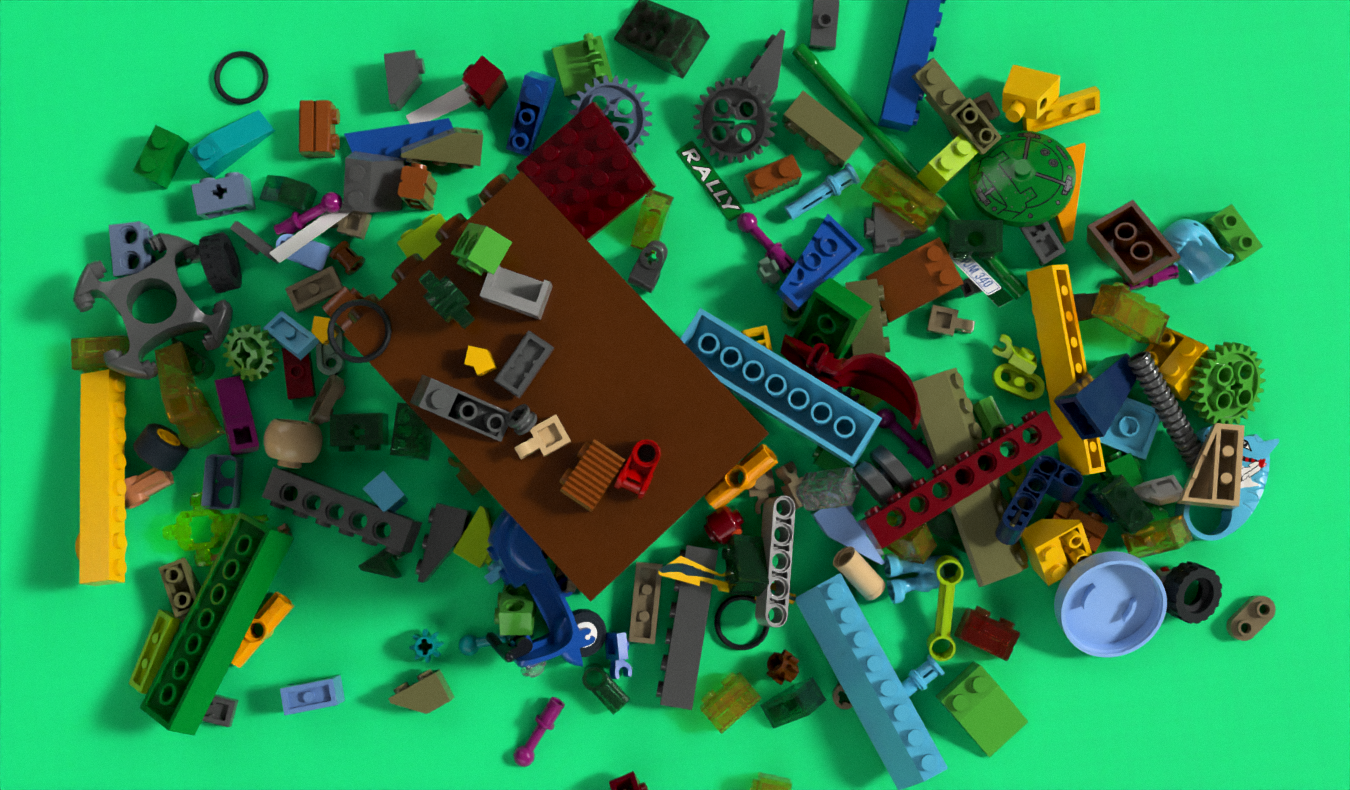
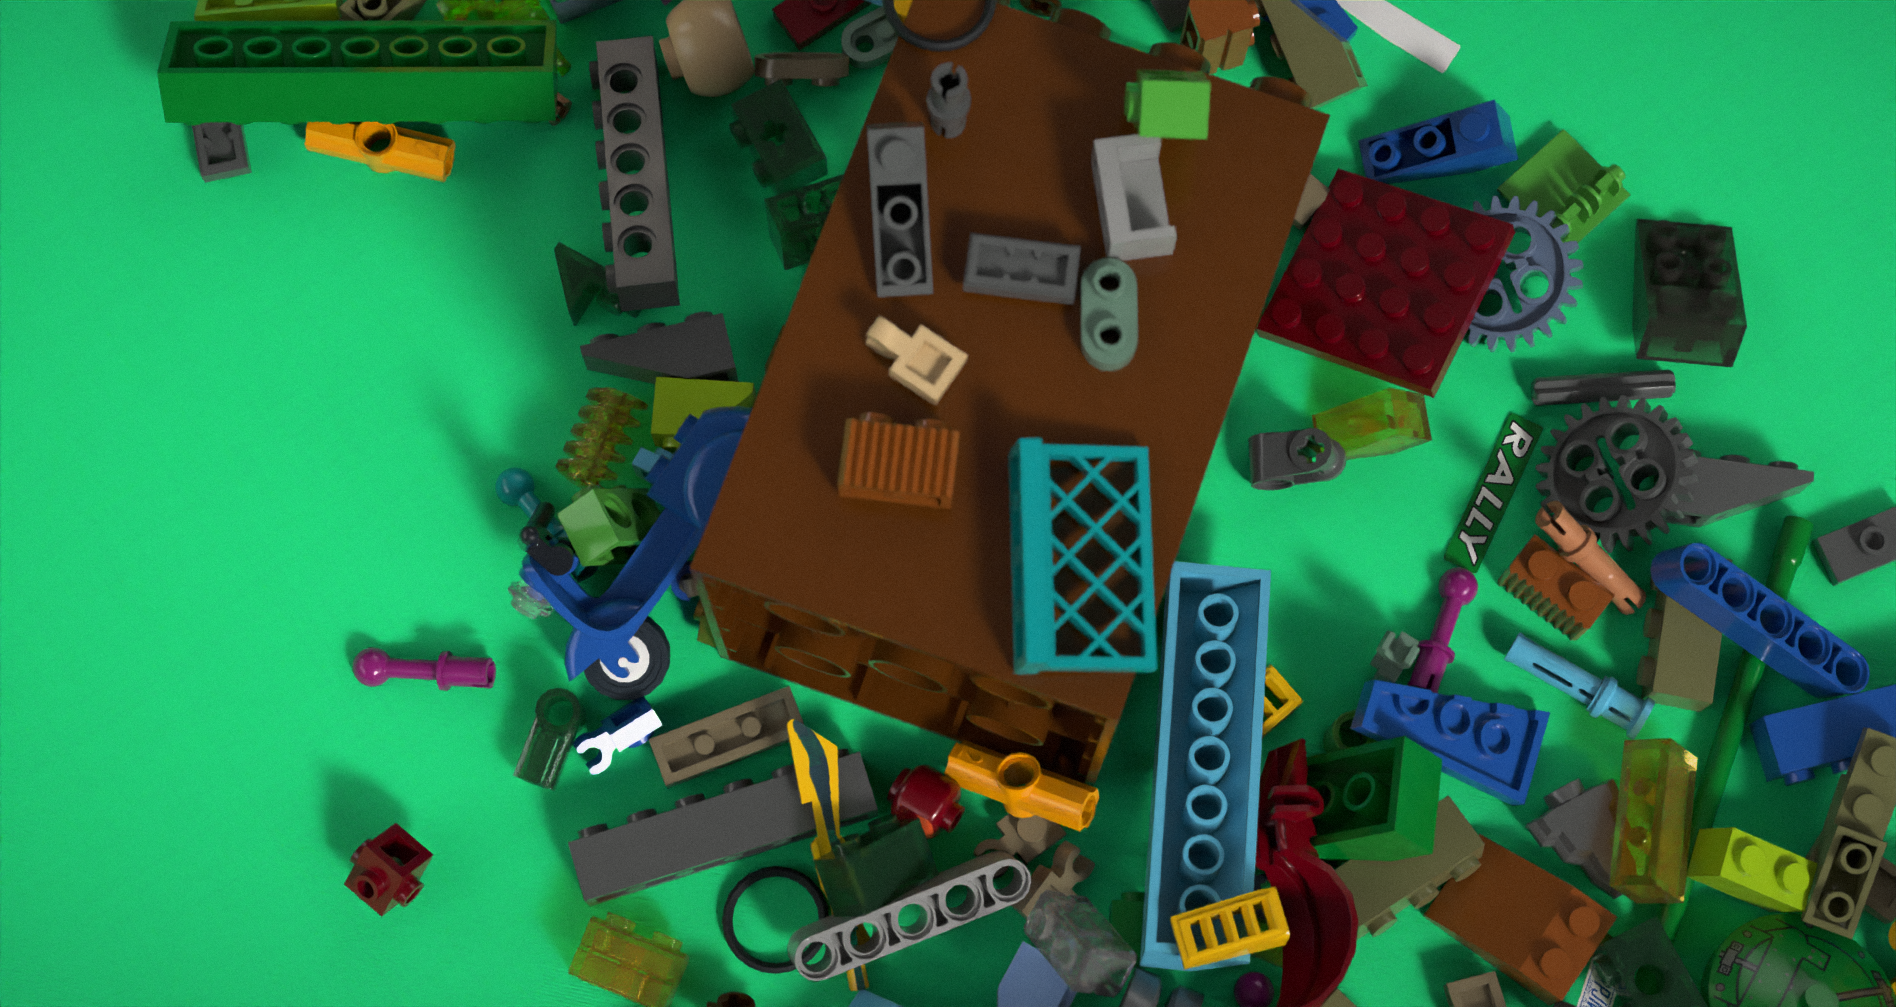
camera: 60 degrees right, 10 degrees down
medium blue panel [280,675,345,716] -> none
medium azure panel [363,471,408,512] -> none
olive slope [388,669,455,714] -> none
teal gear [409,628,444,663] -> none
clear green gear [418,270,475,329] -> none
dark red brick [462,56,509,110] -> none
yellow piece [464,345,497,377] -> none
dark grey bush [506,404,537,435] -> none
red piece [614,439,661,500] -> none
none -> clear yellow piece [555,387,648,489]
none -> dark grey pin [927,62,971,138]
none -> teal fence [1008,438,1157,674]
none -> sand green plate [1080,258,1138,371]
none -> yellow slope [1170,886,1290,970]
none -> dark grey axle [1531,369,1676,406]
none -> nougat pin [1535,501,1646,615]
none -> blue beam [1650,543,1870,698]

